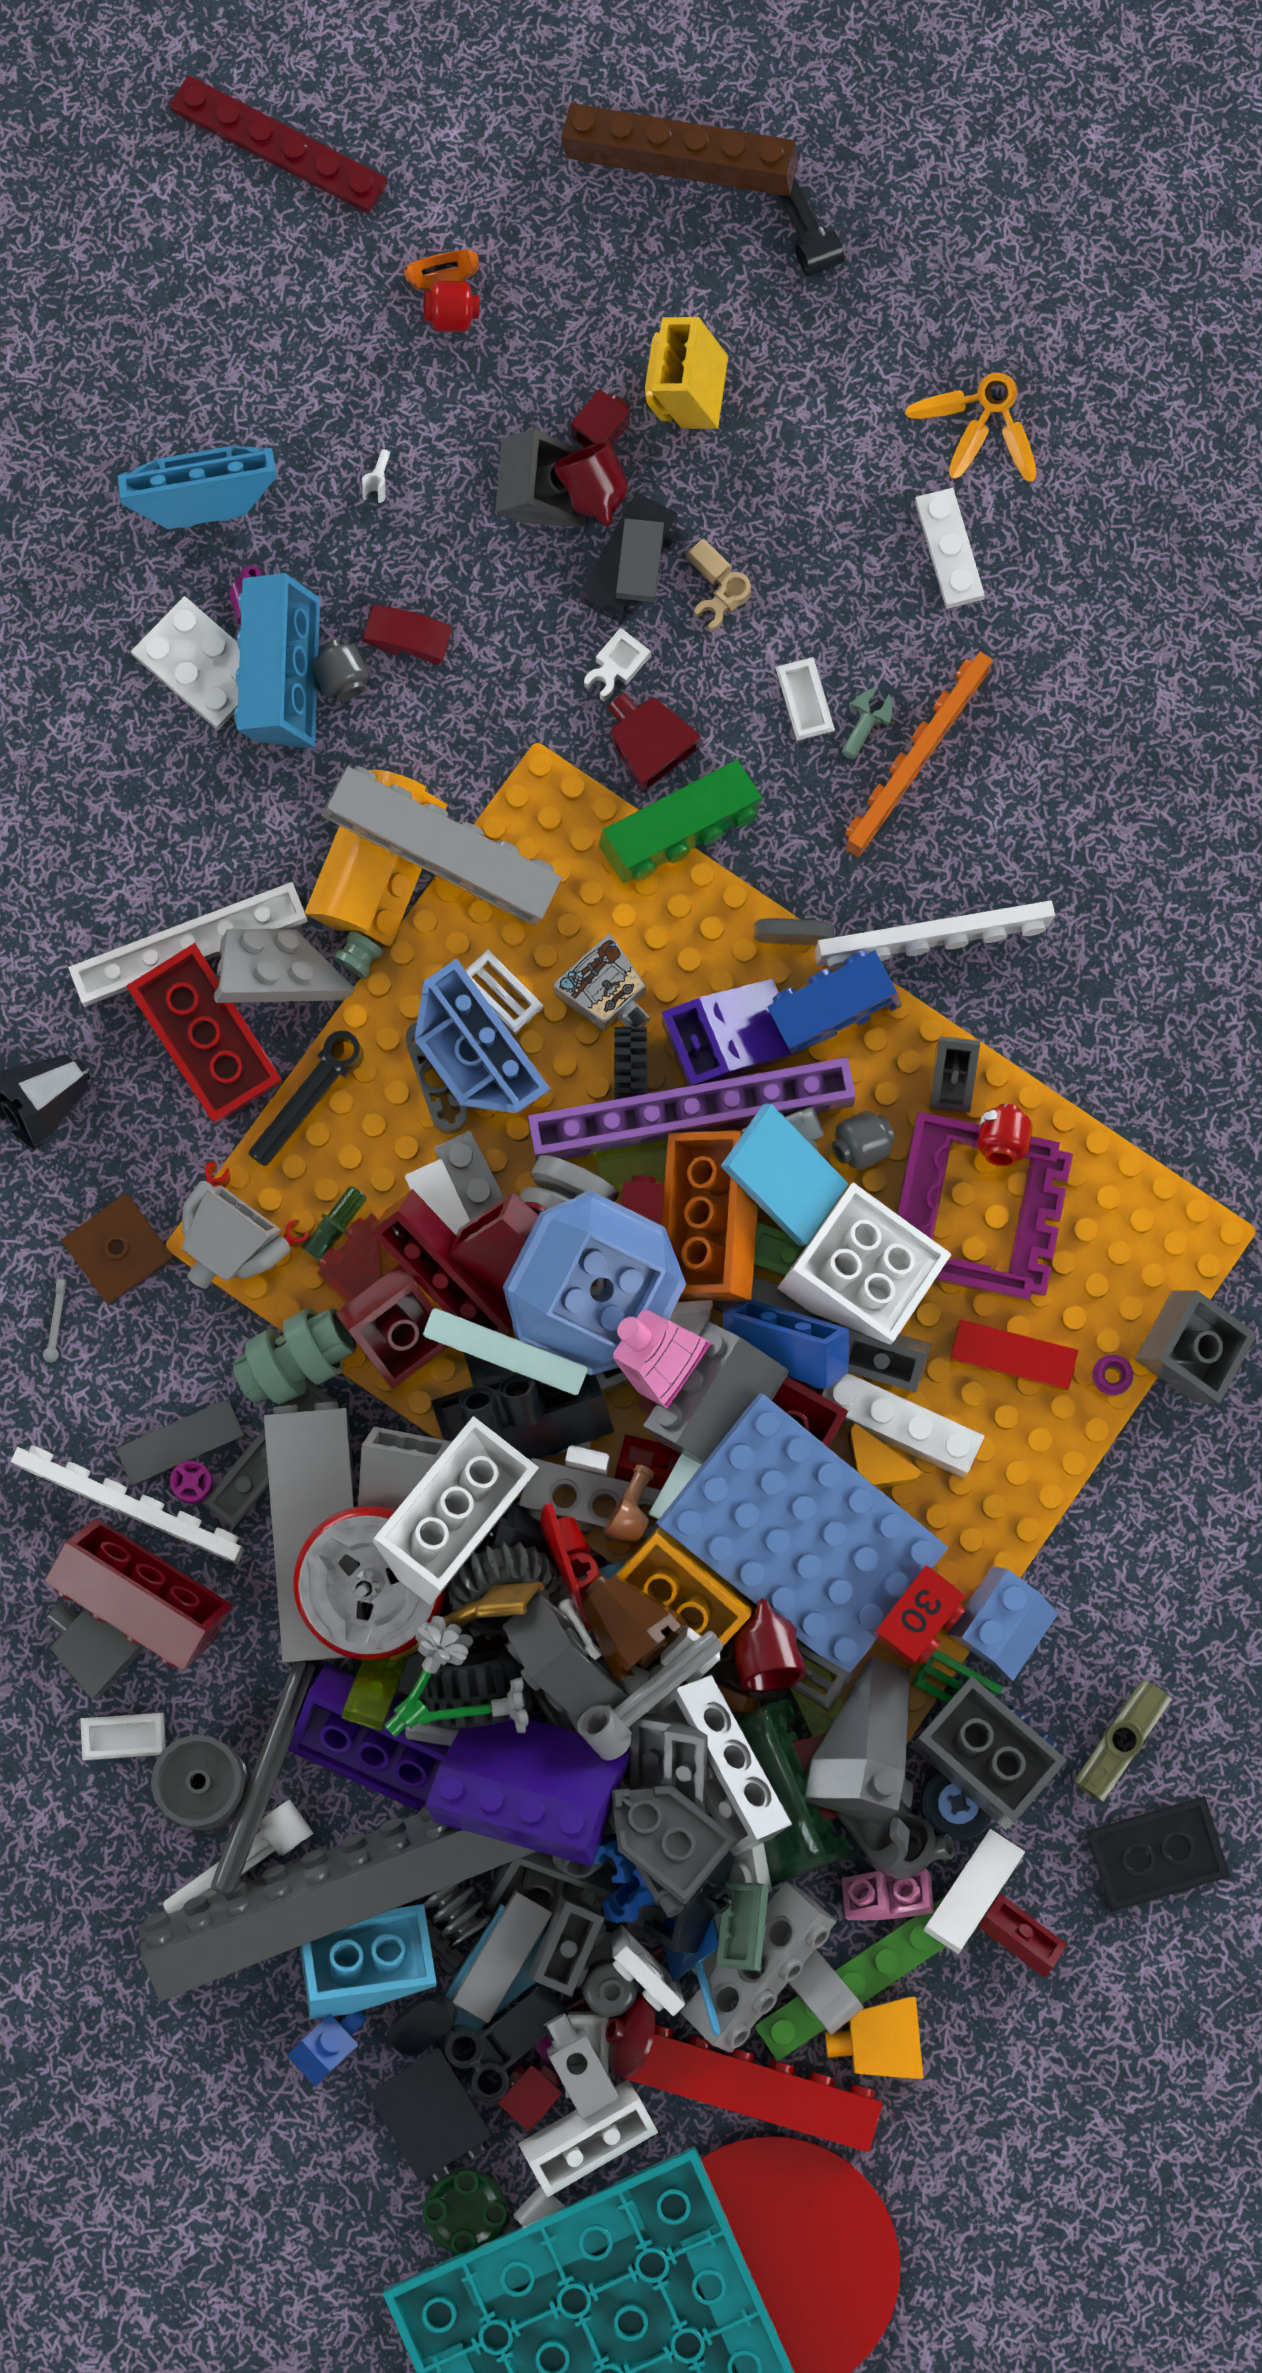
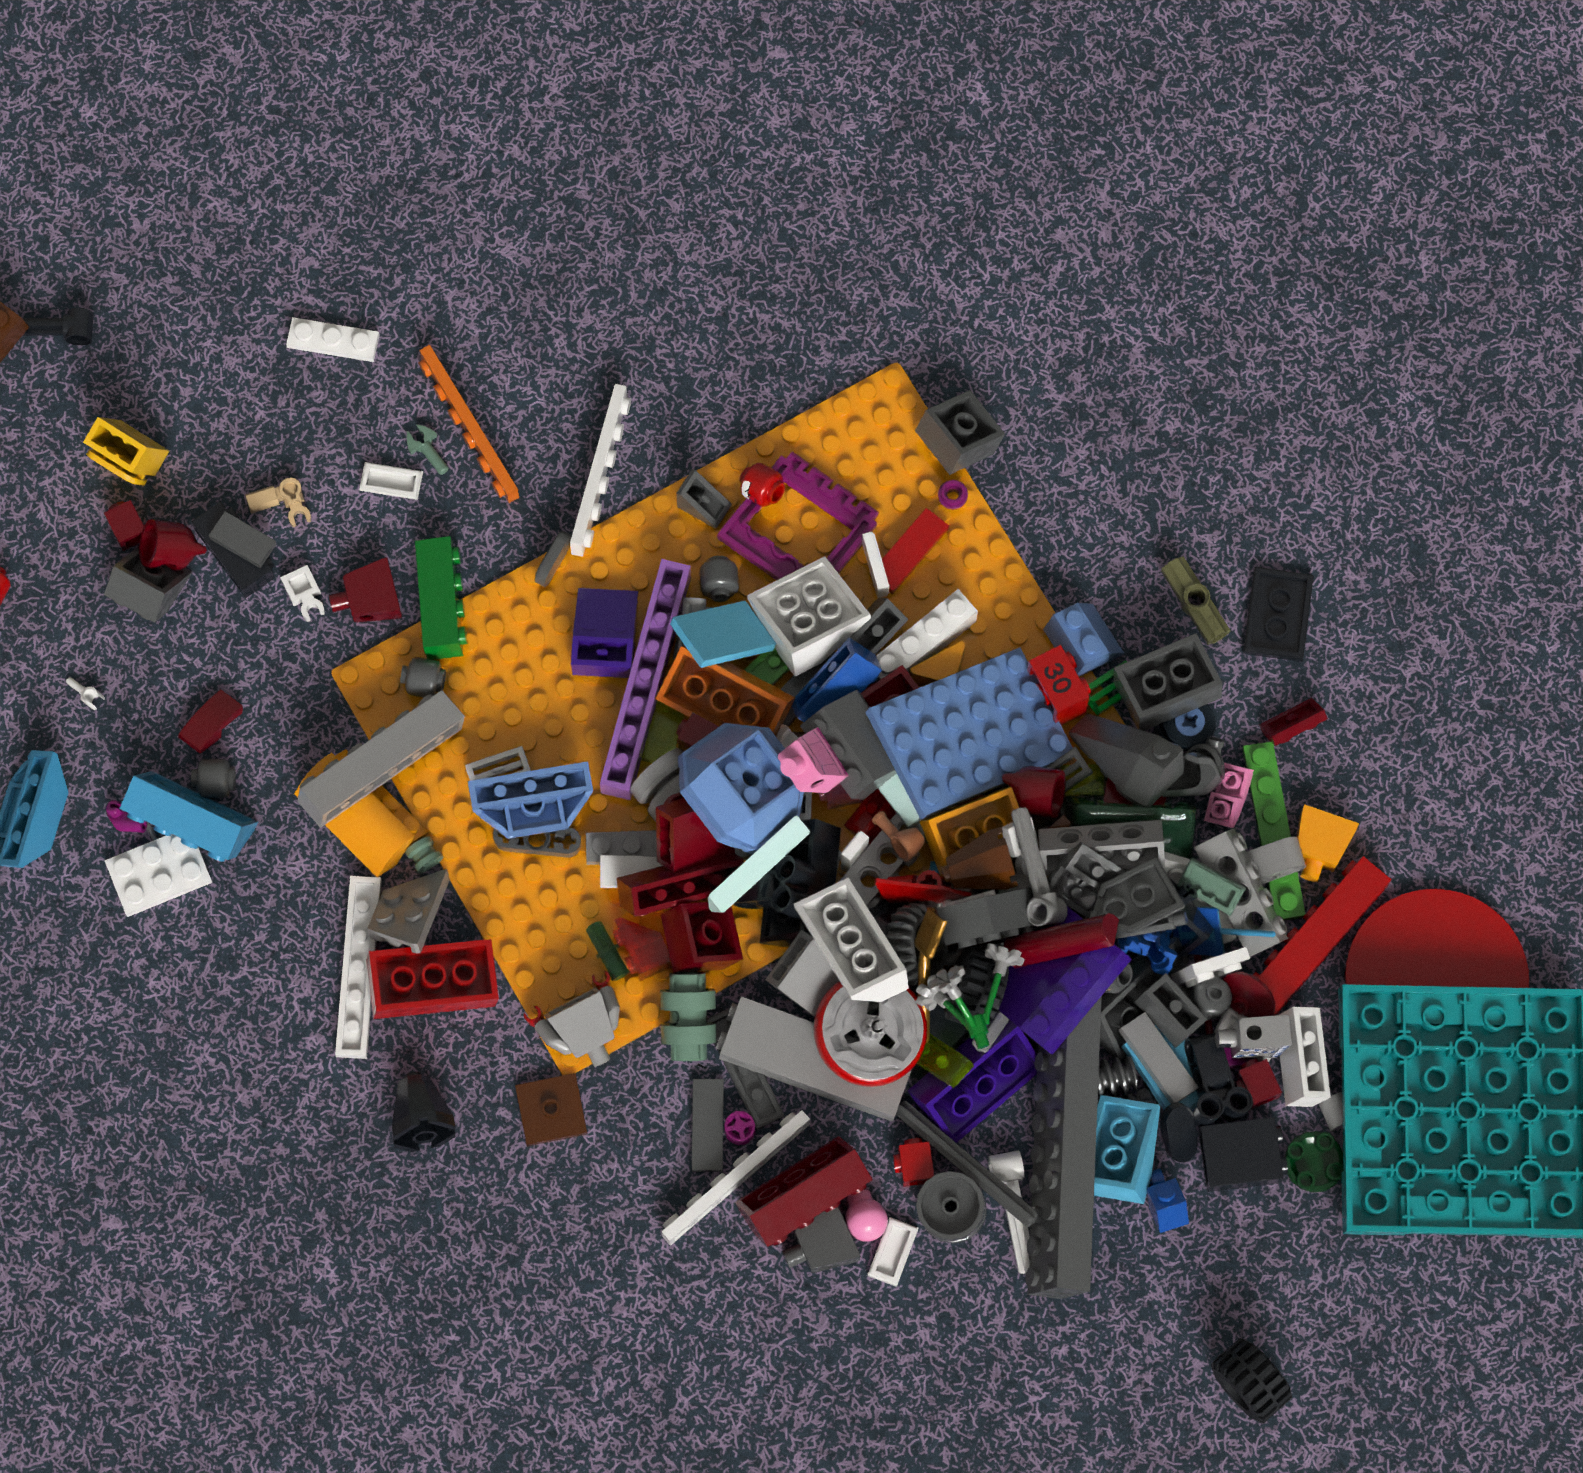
camera: 65 degrees left, 5 degrees down
light grey hinge [43,1279,67,1363] -> none
black axle [248,1030,363,1166] -> none
torso [553,933,651,1031] -> none
black tyre [614,1027,647,1100] -> none
blue wedge [767,950,902,1055] -> none
light orange plant [905,373,1037,482] -> none
white tile [923,1829,1025,1954] -> none
none -> dark grey head [400,657,446,698]
none -> bright pink piece [845,1190,888,1242]
none -> white tile [862,532,889,598]
none -> red brick [893,1138,934,1187]
none -> dark red brick [1004,913,1119,968]
none -> black tyre [1211,1338,1292,1423]

